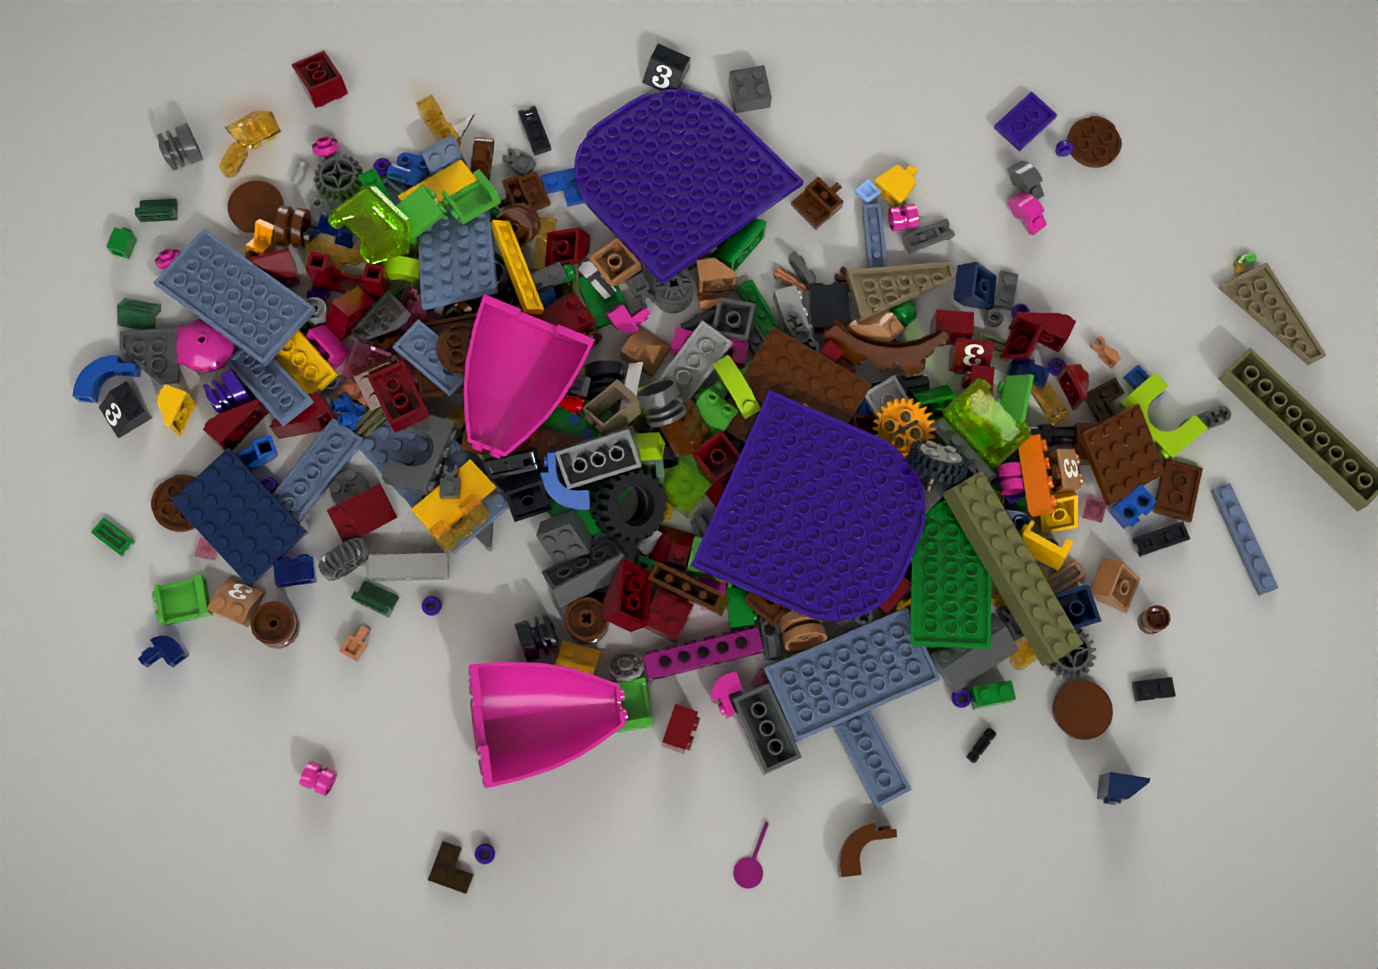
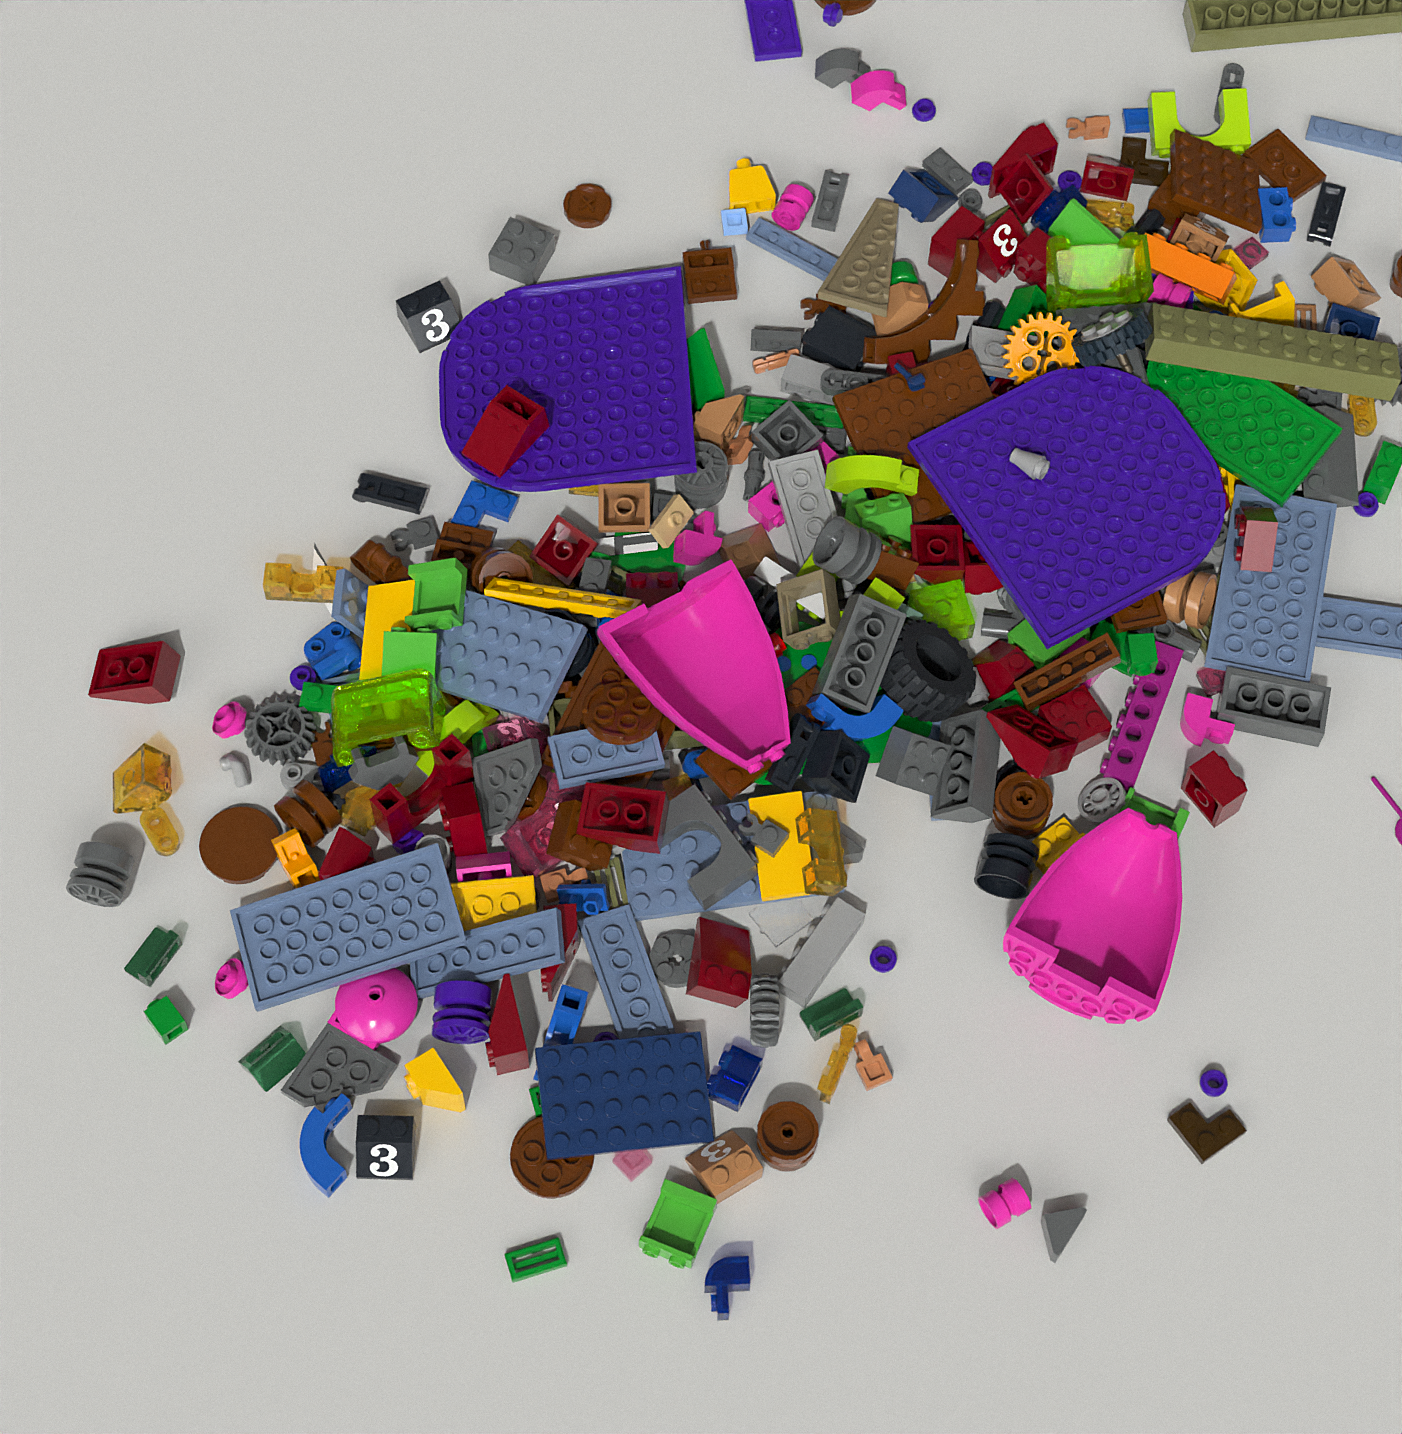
camera: 50 degrees left, 10 degrees down
none -> dark grey piece [348,733,419,790]
none -> dark red slope [461,385,550,478]
none -> reddish brown tile [563,184,611,229]
none -> tan plate [648,494,694,549]
none -> clear yellow plate [817,1024,857,1104]
none -> dark blue hand [894,363,925,391]
none -> dark purple plate [912,99,936,122]
none -> light grey cone [1009,448,1050,480]
none -> dark grey slope [1041,1207,1087,1263]
none -> green brick [1124,633,1158,676]
none -> brick [1234,506,1278,572]

